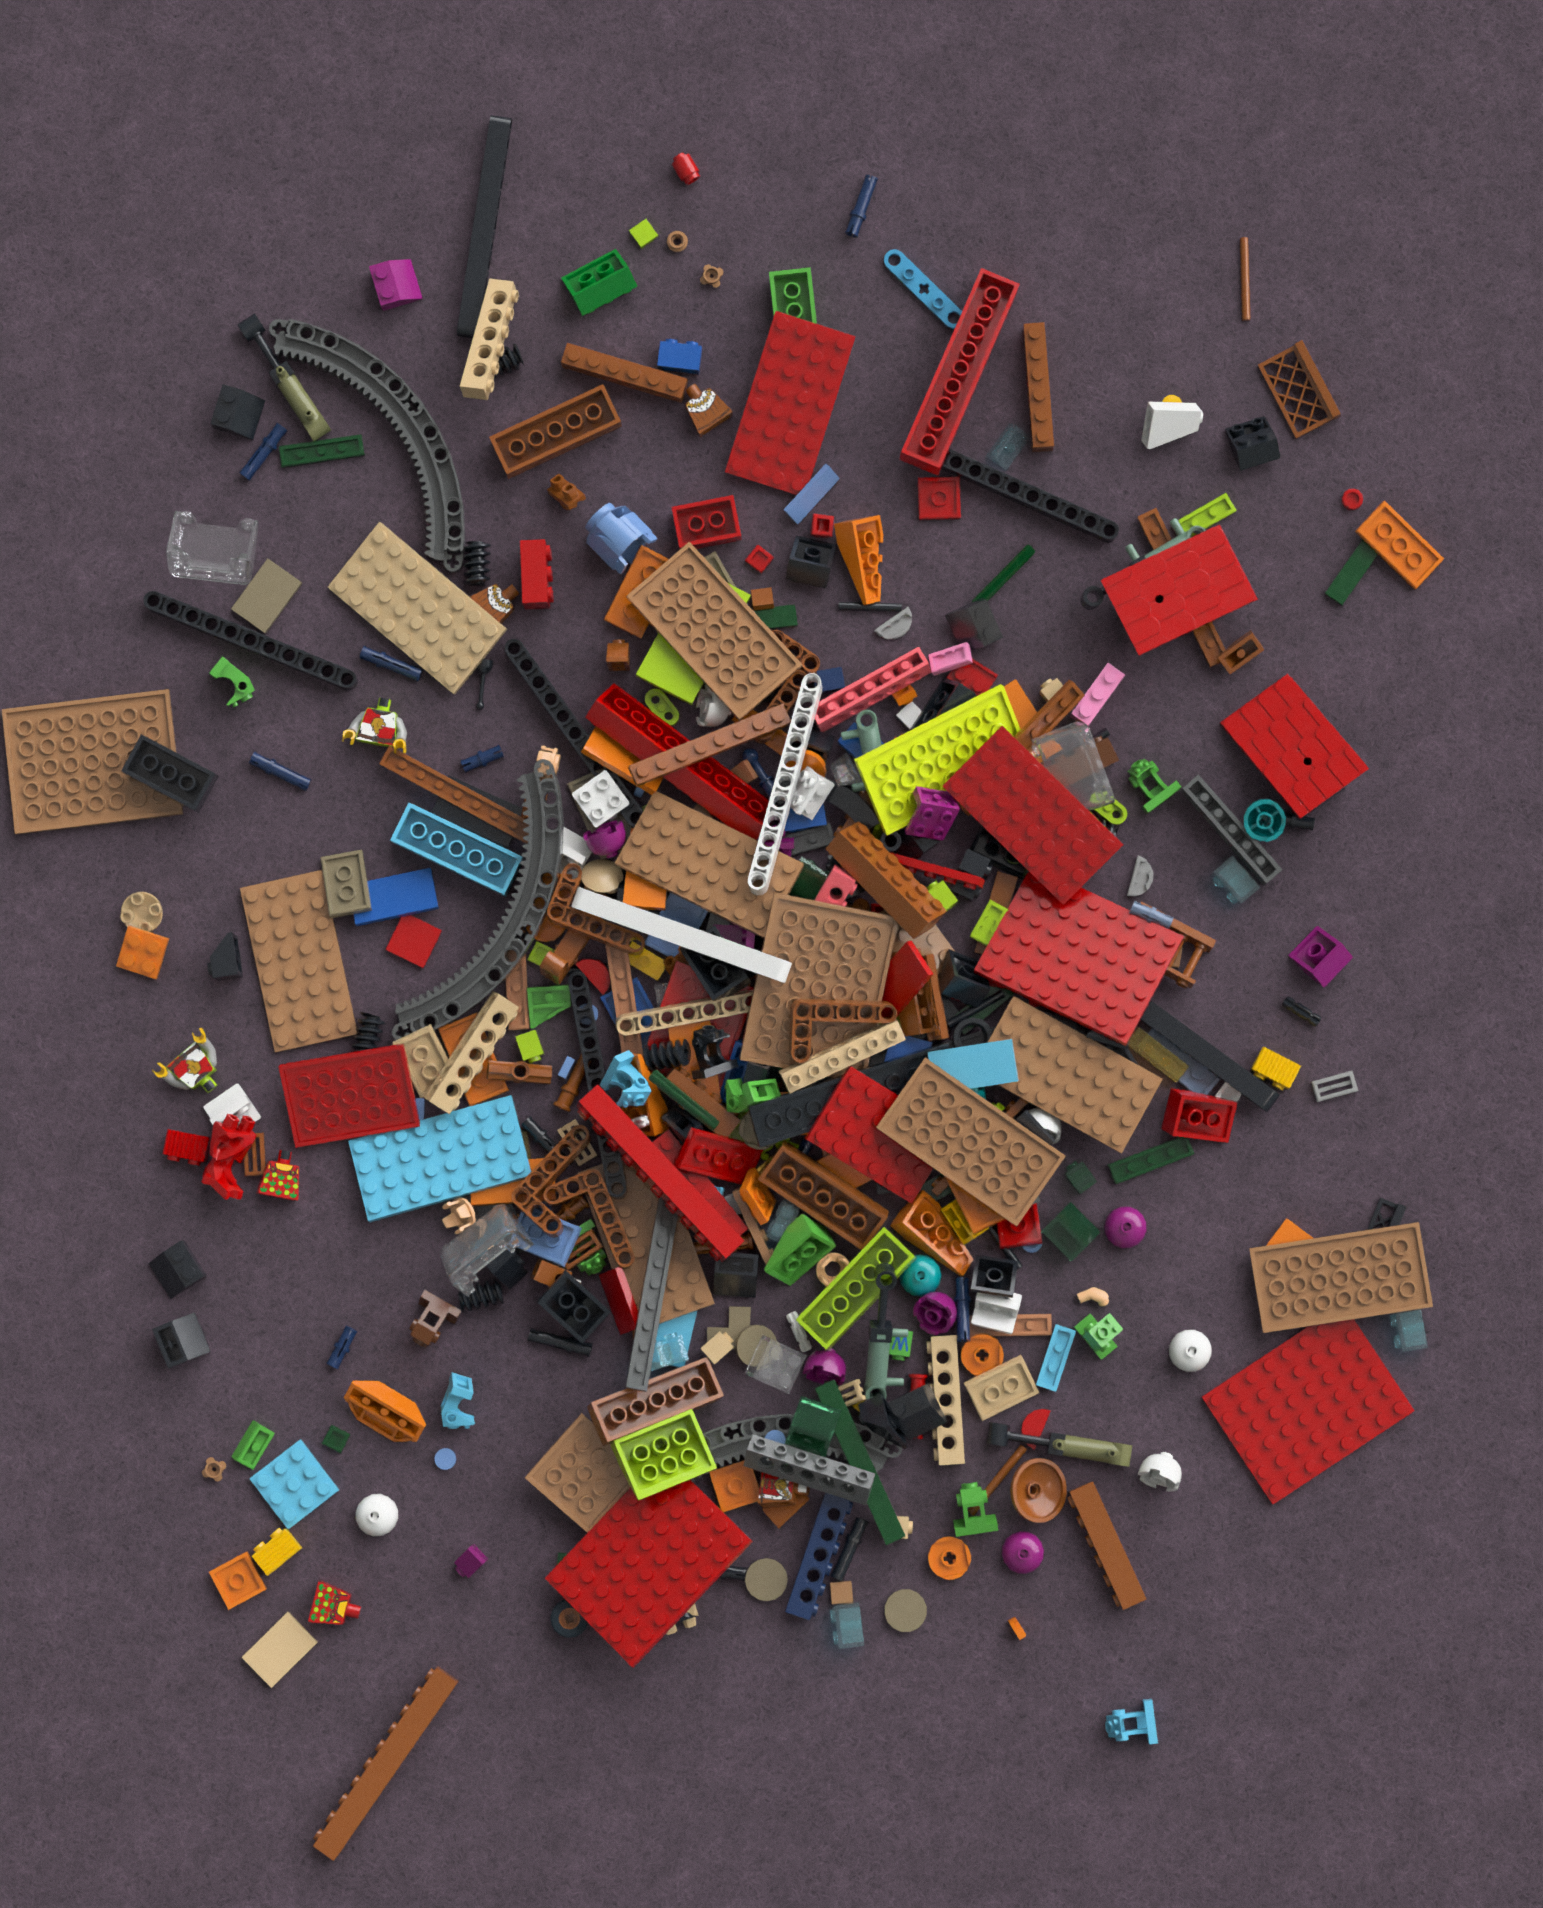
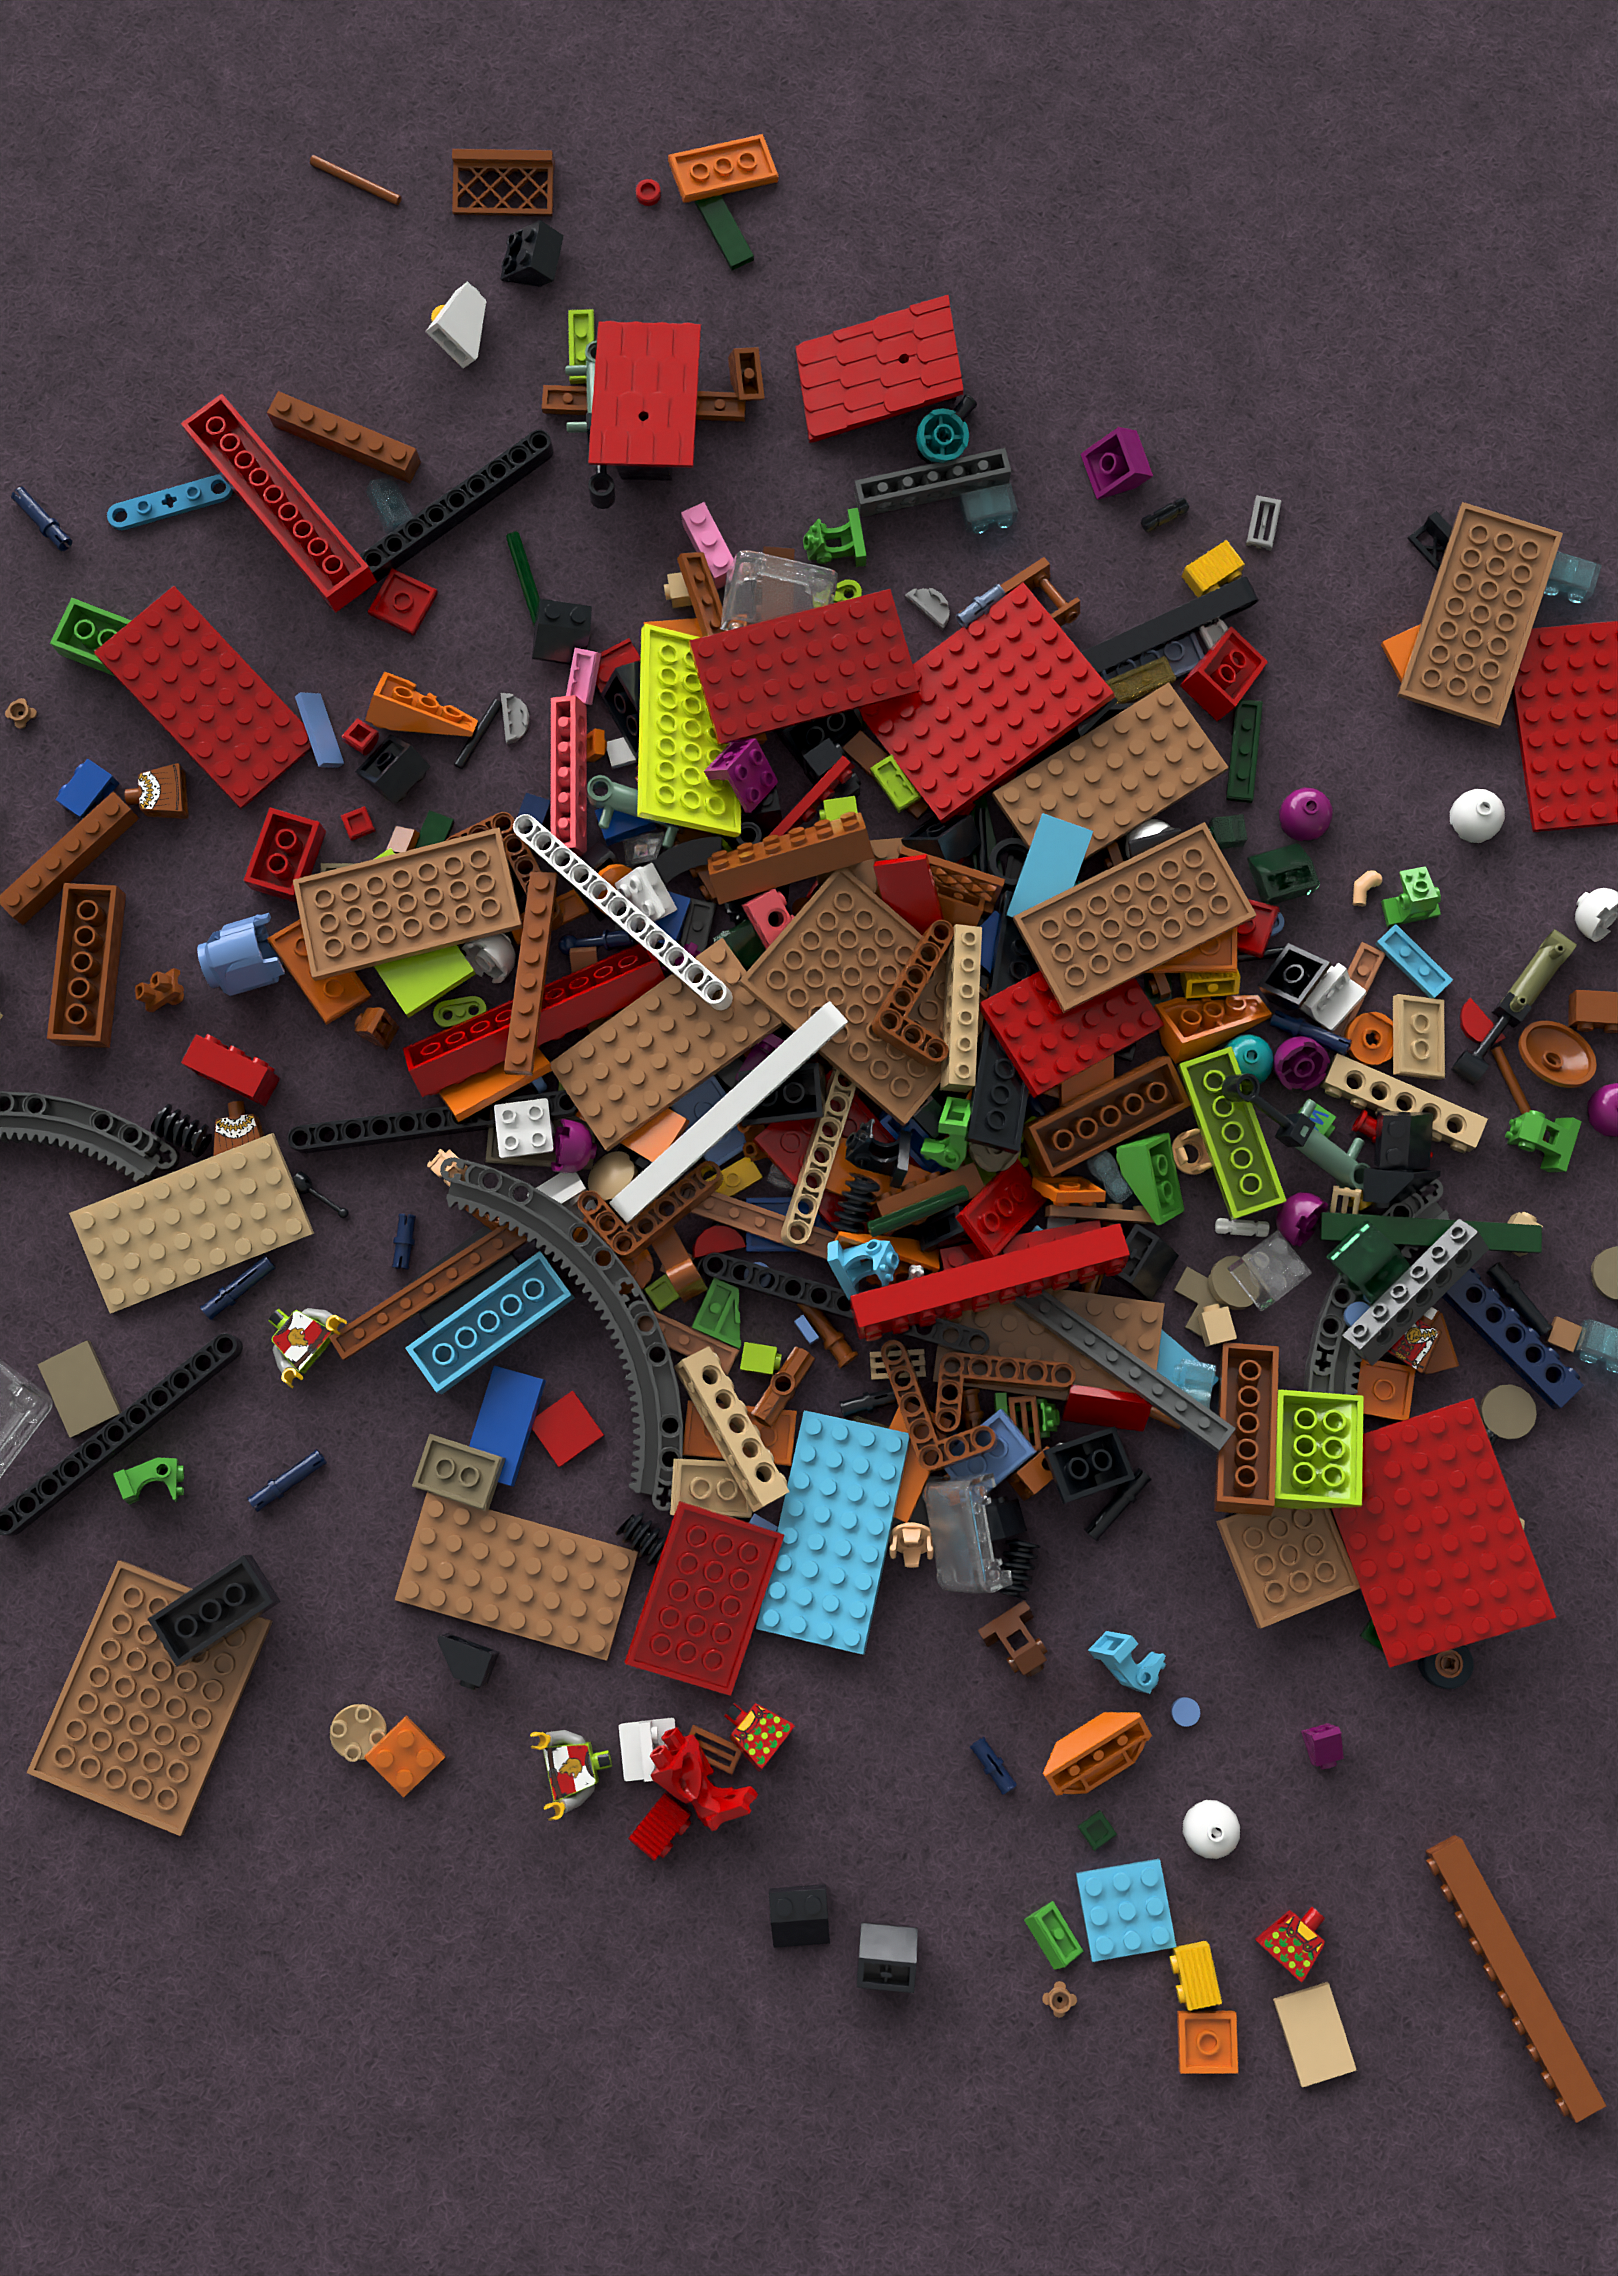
camera: 65 degrees left, 5 degrees down
orange plate [928,1536,971,1580] -> none

